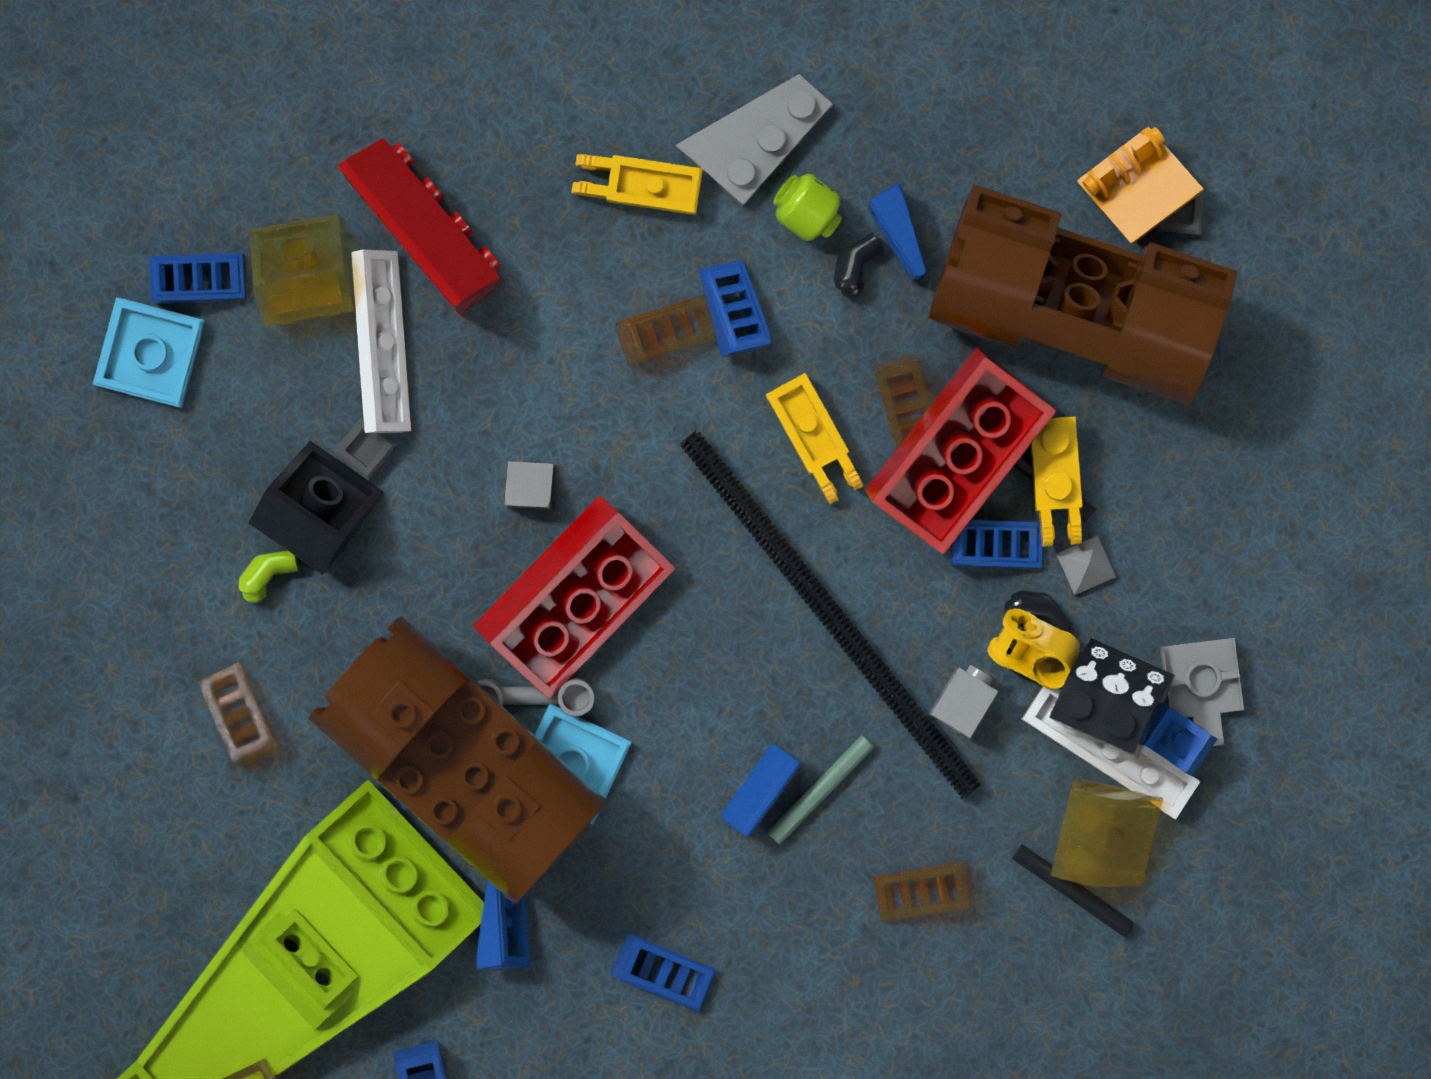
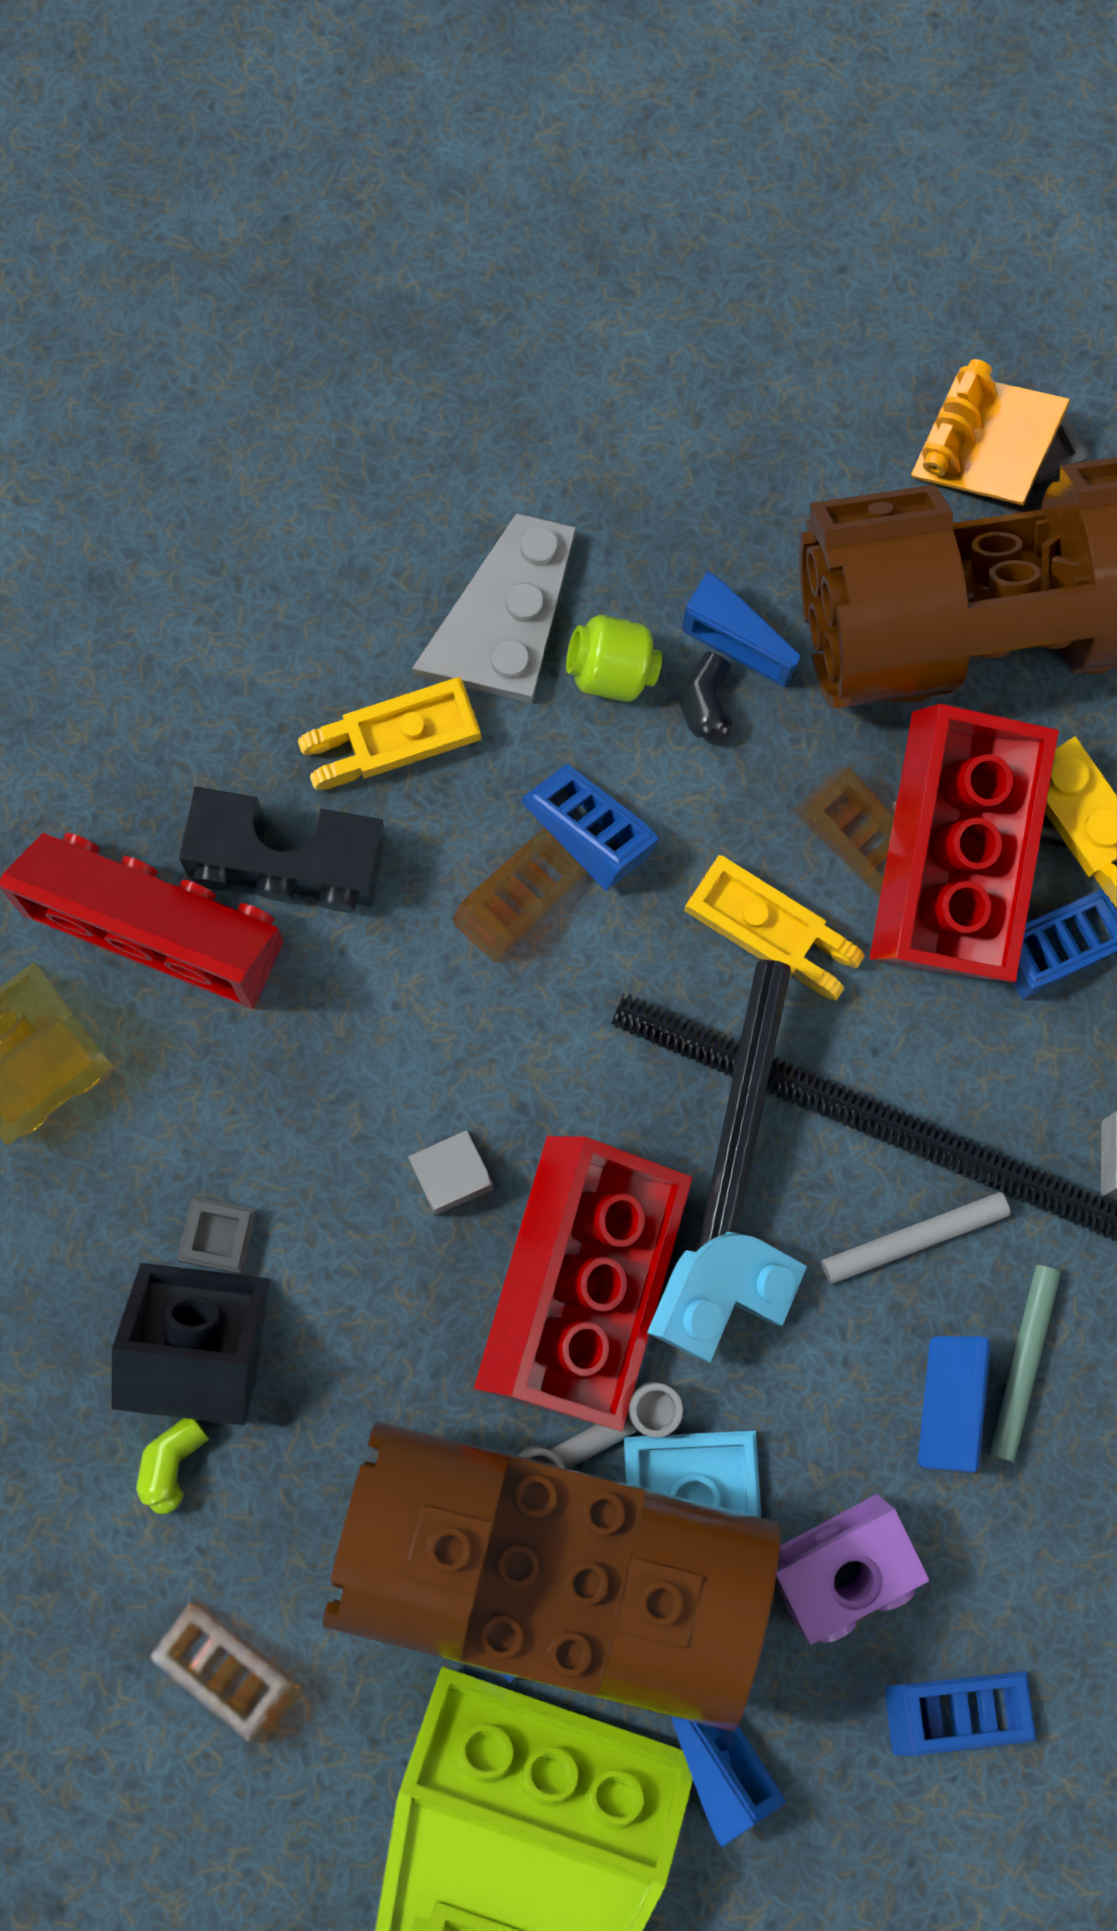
camera: 25 degrees left, 10 degrees down
white plate [351,250,411,433] -> none
none -> black arch [179,786,386,912]
none -> medium azure plate [647,1232,807,1362]
none -> black axle [697,959,791,1251]
none -> medium lavender brick [775,1494,930,1645]
none -> light grey bar [821,1192,1010,1284]

